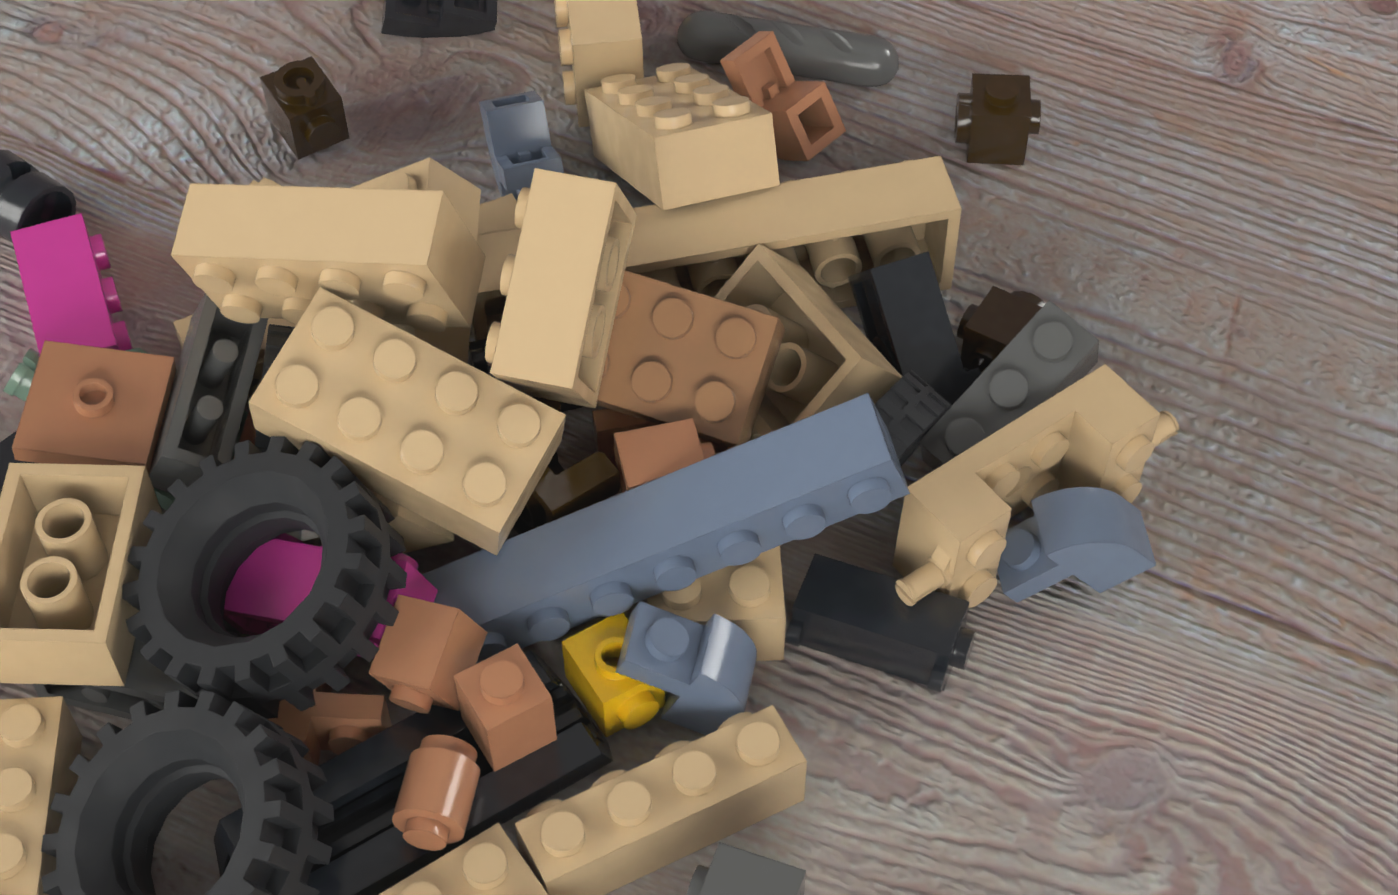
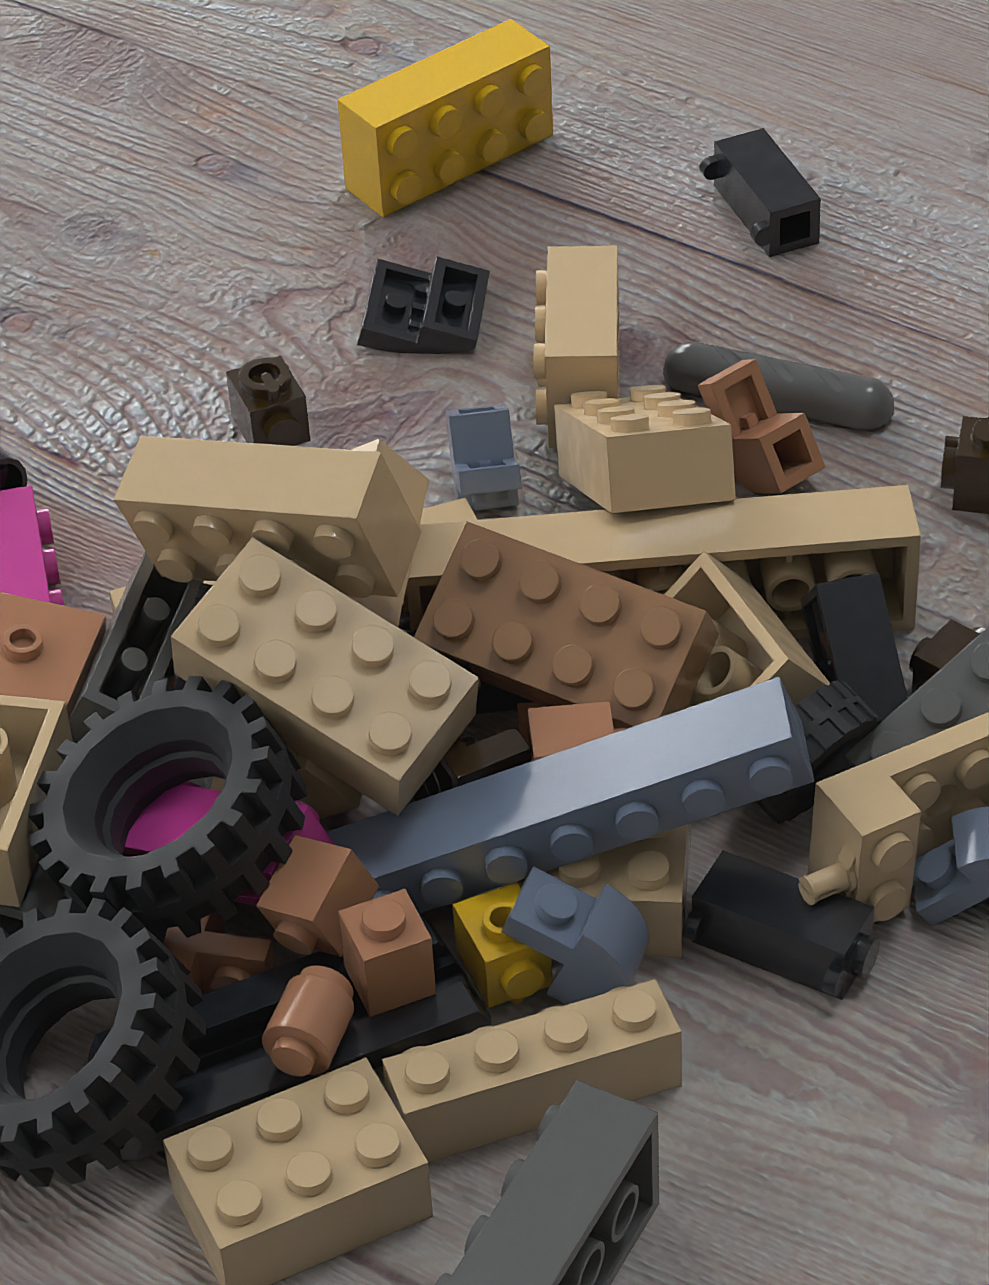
camera: 10 degrees right, 10 degrees down
tan brick [485,168,637,408] -> none

